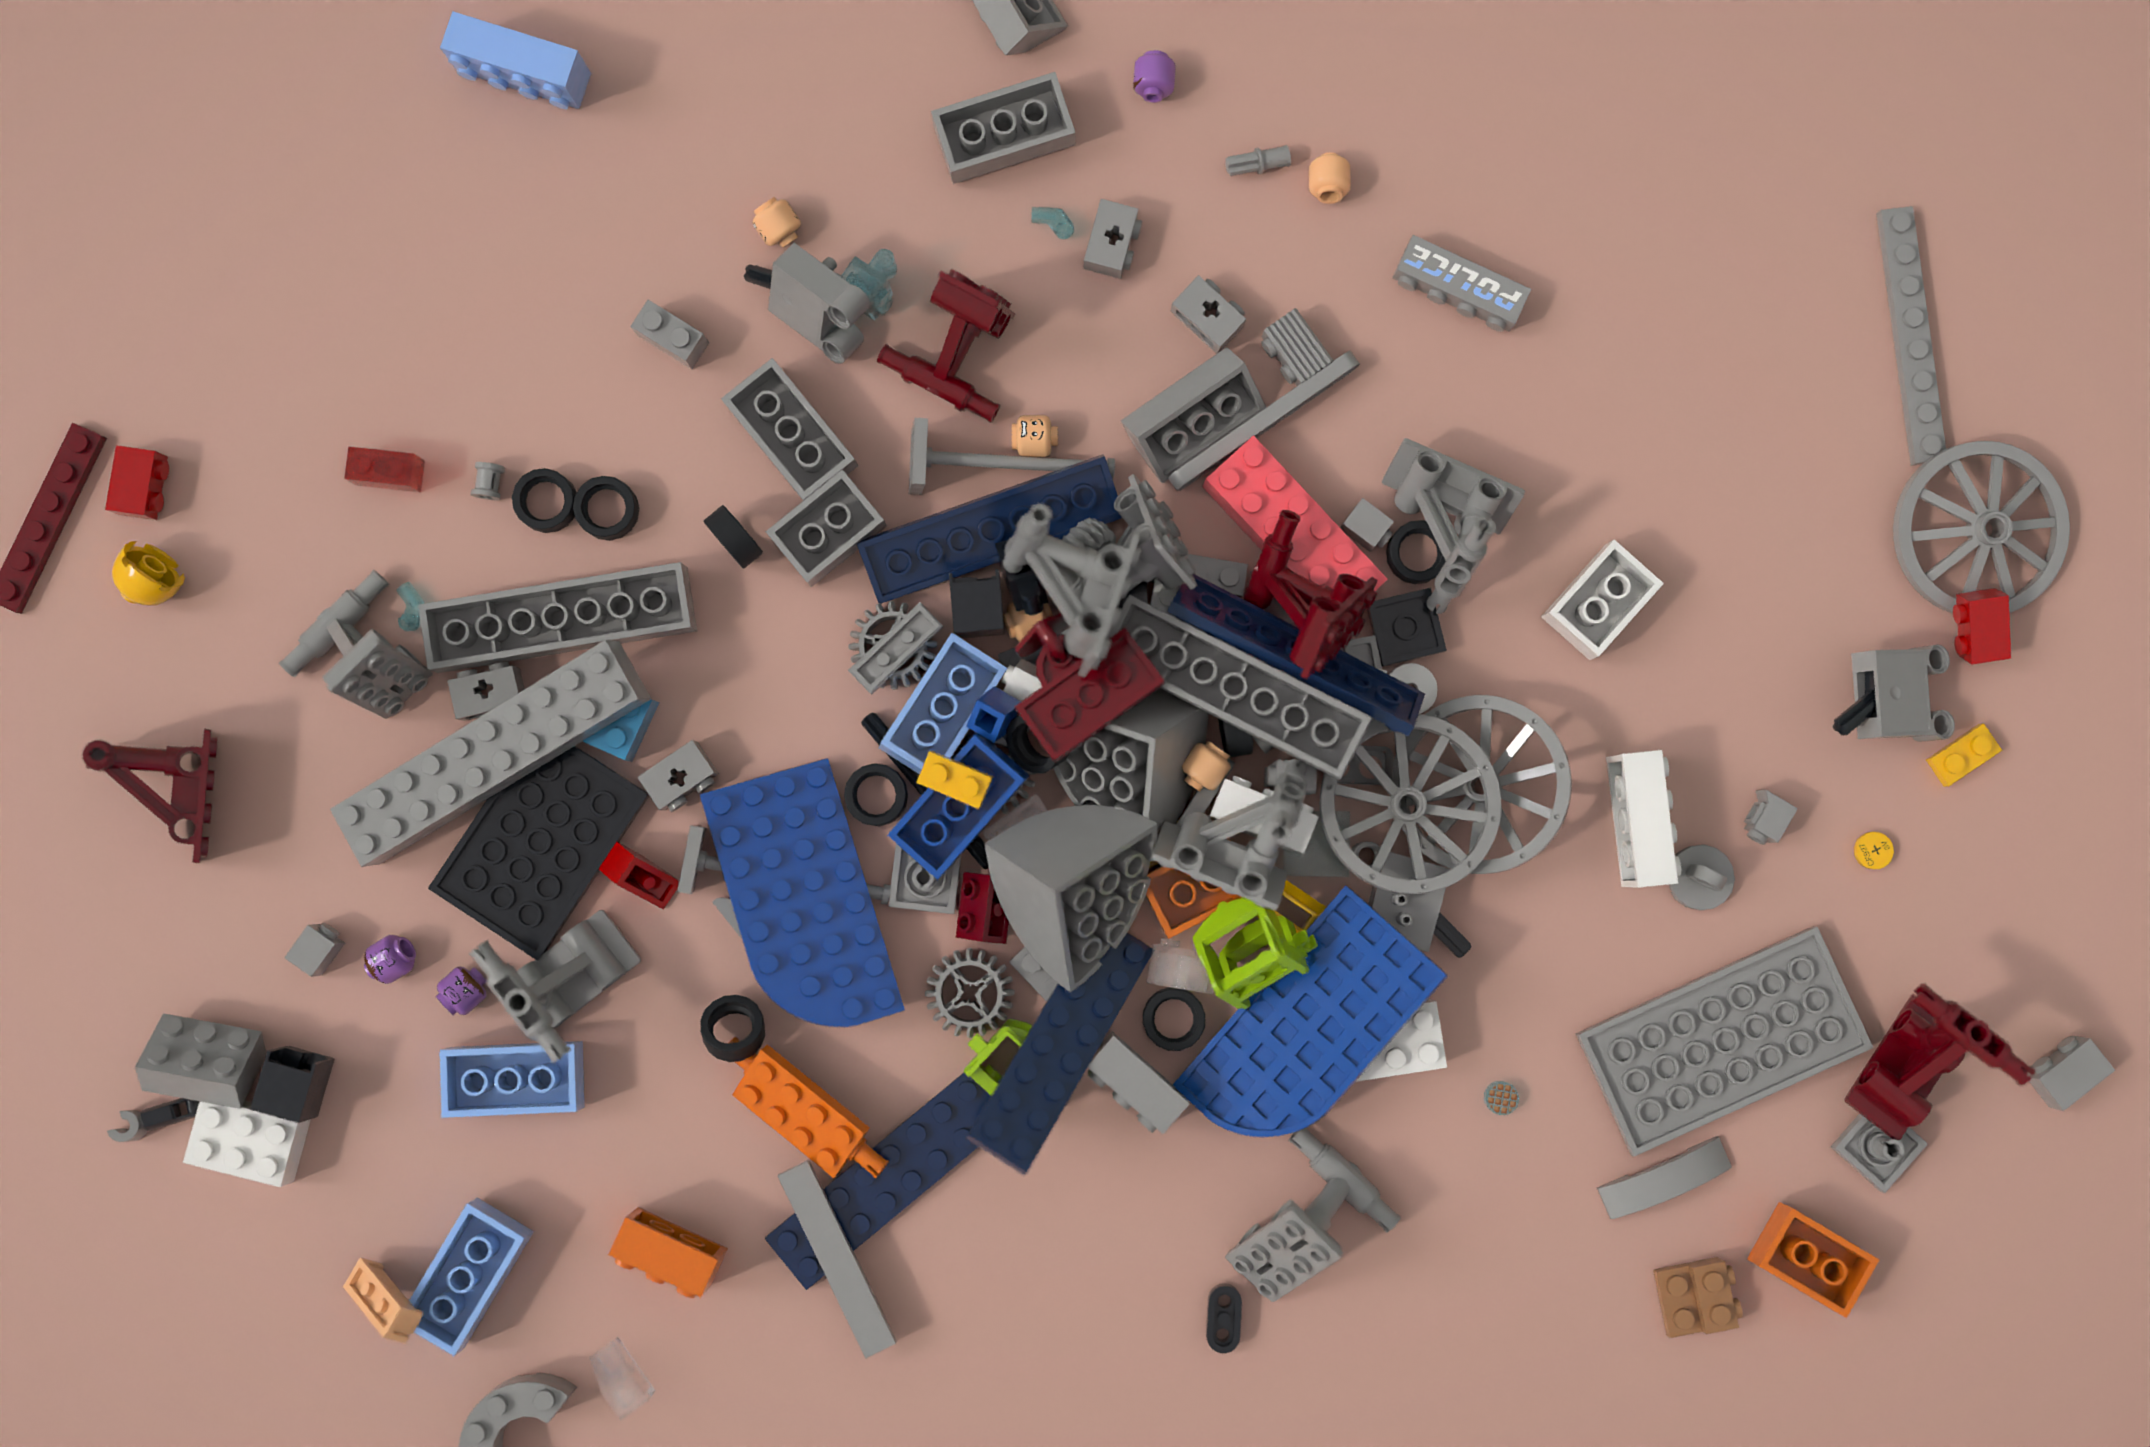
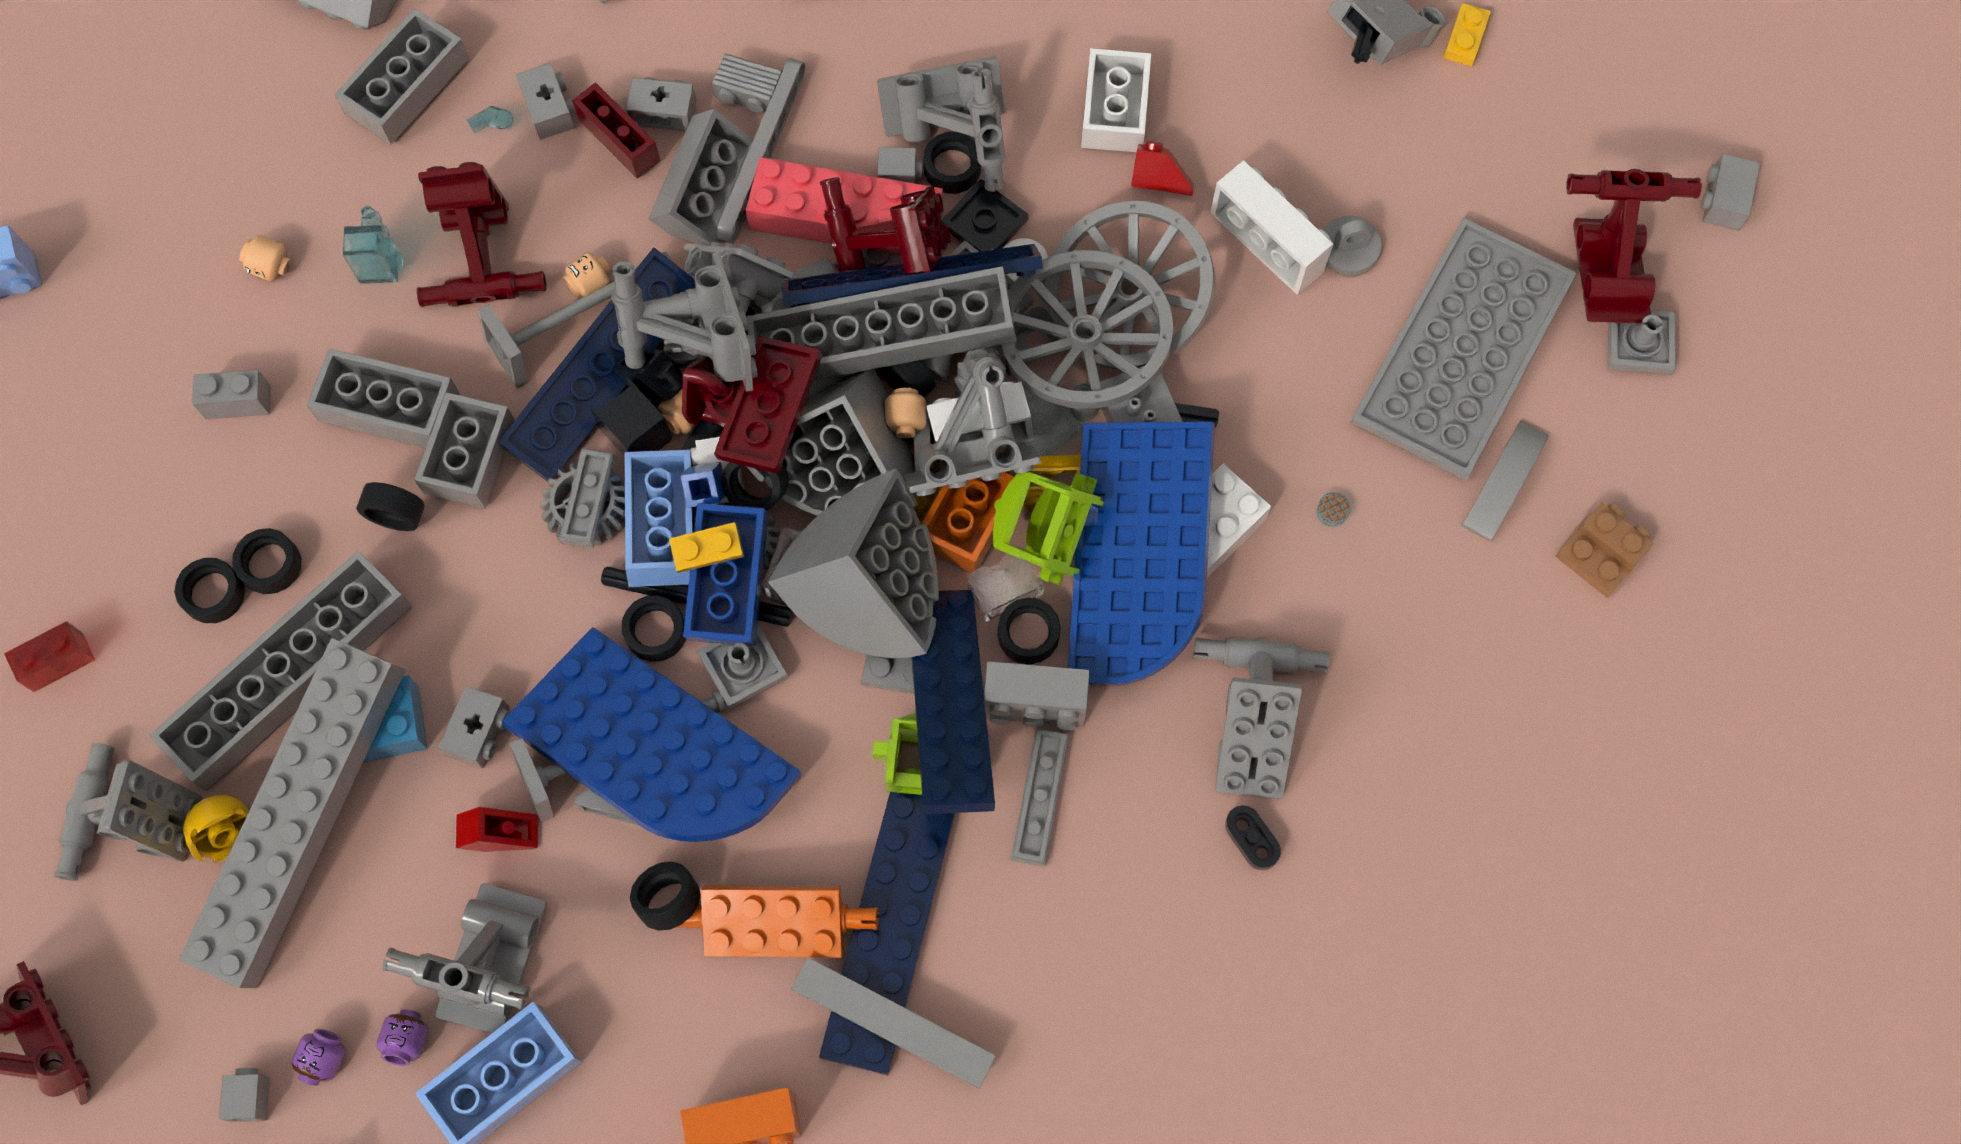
camera: 30 degrees left, 15 degrees down
clear light blue arm [396,582,425,631] -> none
black plate [428,746,649,961] -> none
light grey brick [447,662,525,721] -> none
light grey bush [470,462,505,500] -> none
light grey piece [744,243,870,364] -> none
light grey gear [925,948,1015,1038] -> none
dark red brick [955,872,1009,944] -> none
light grey window [1744,789,1798,845] -> none
orange brick [1747,1202,1879,1318] -> none
yellow piece [1854,832,1894,869] -> none
none -> yellow cylinder [183,794,250,862]
none -> dark red brick [572,82,661,179]
none -> light grey tile [1011,728,1069,867]
none -> red slope [1131,141,1194,196]

